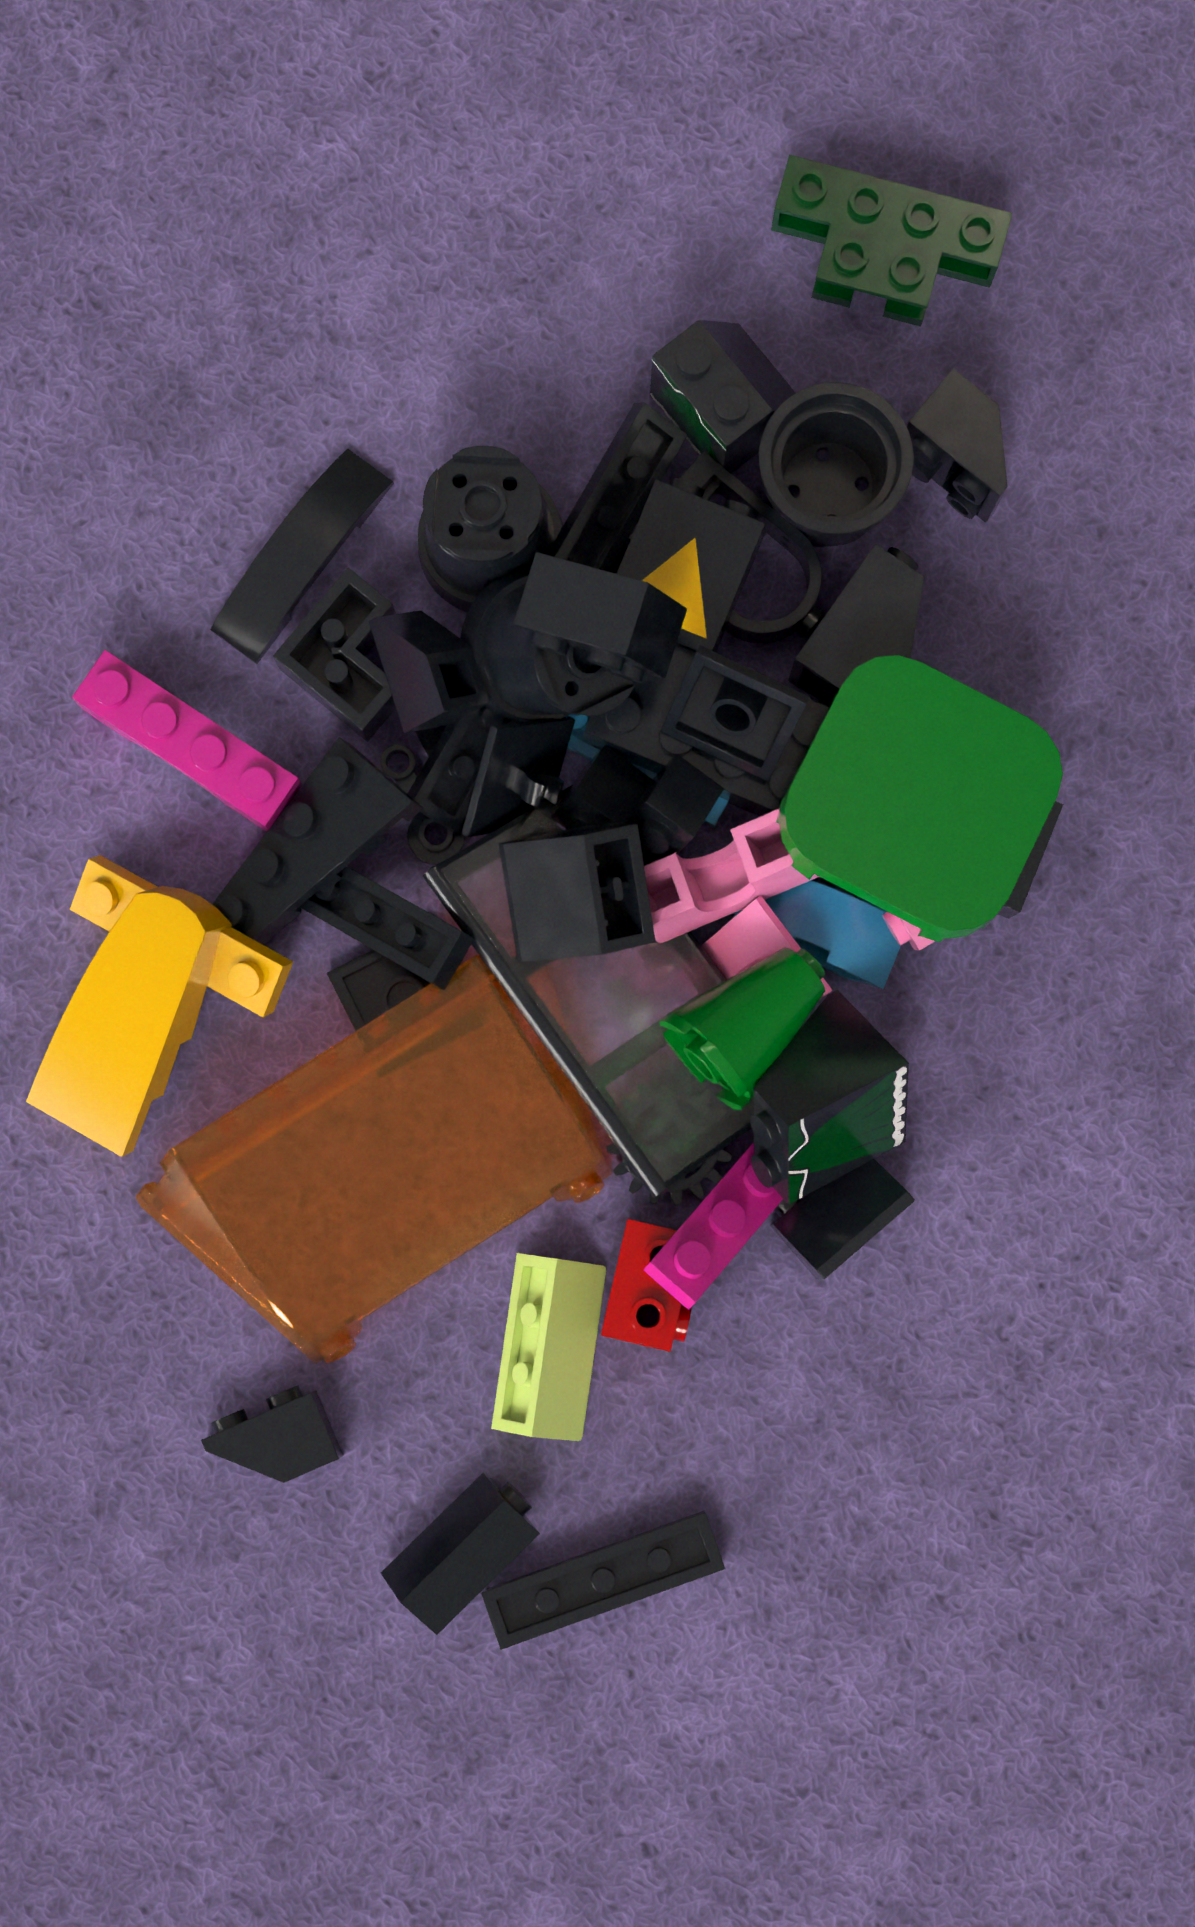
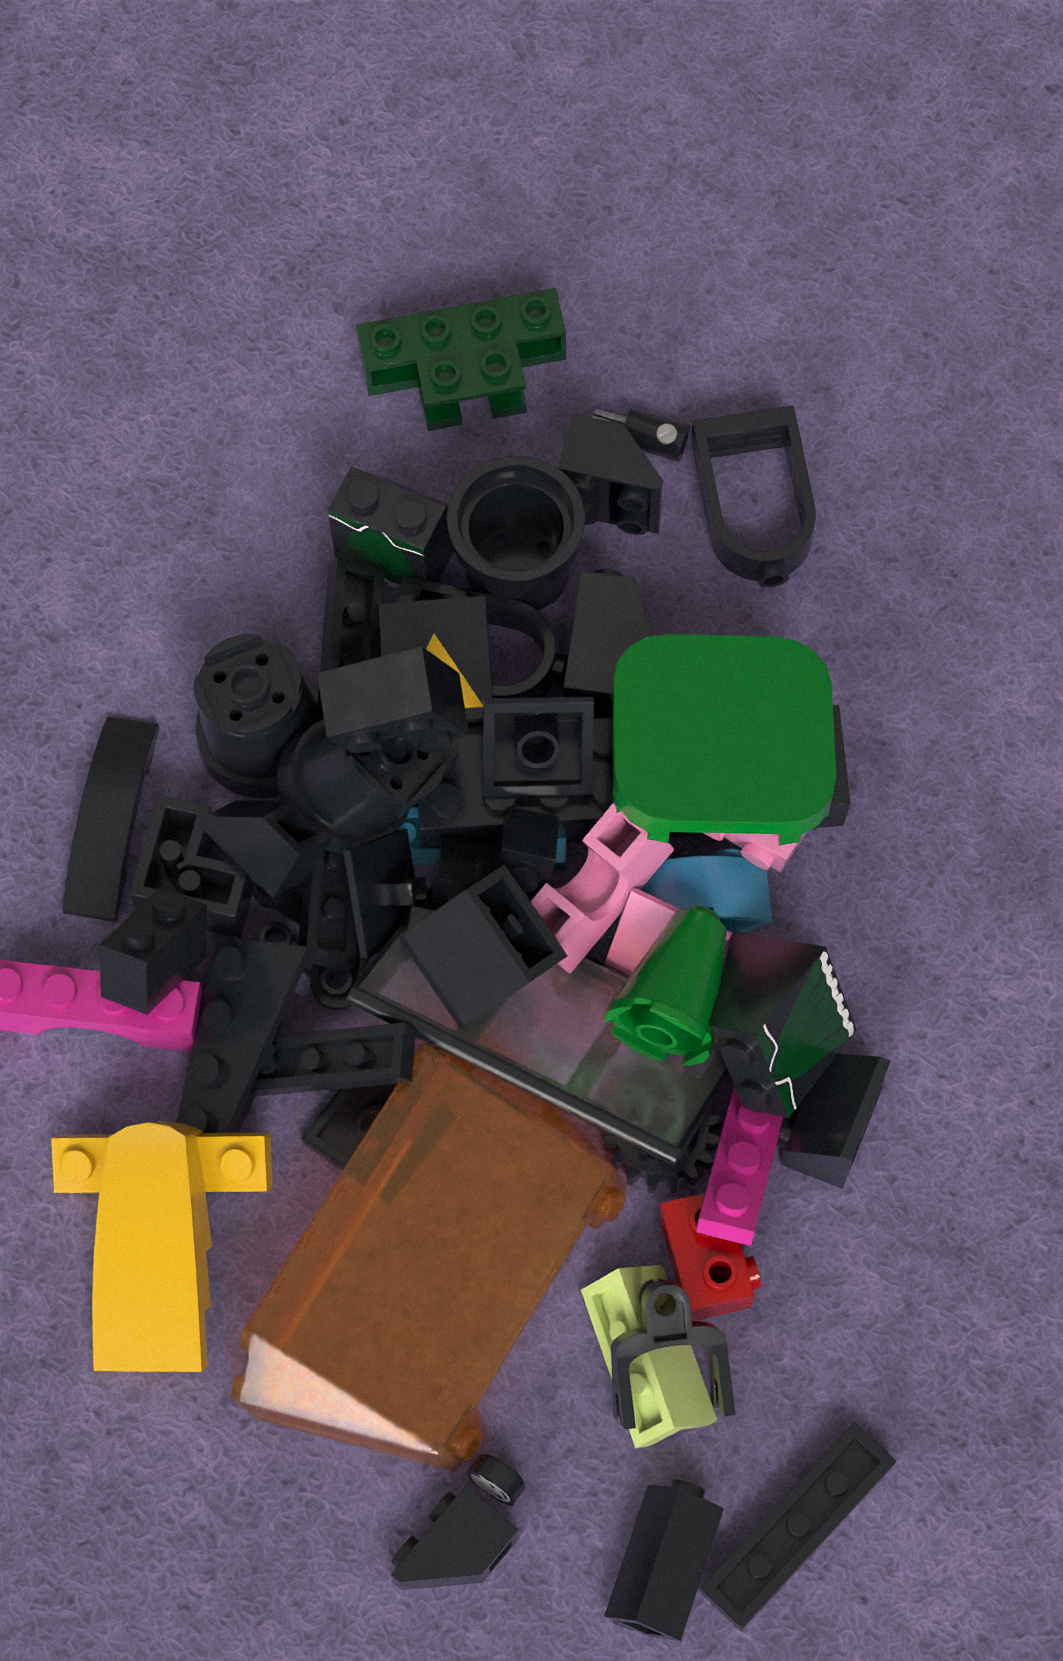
camera: 25 degrees left, 15 degrees down
none -> black brick [99,888,207,1015]
none -> black tile [467,1454,525,1506]
none -> black piece [592,408,690,462]
none -> black piece [611,1278,736,1430]
none -> black window [691,405,816,587]

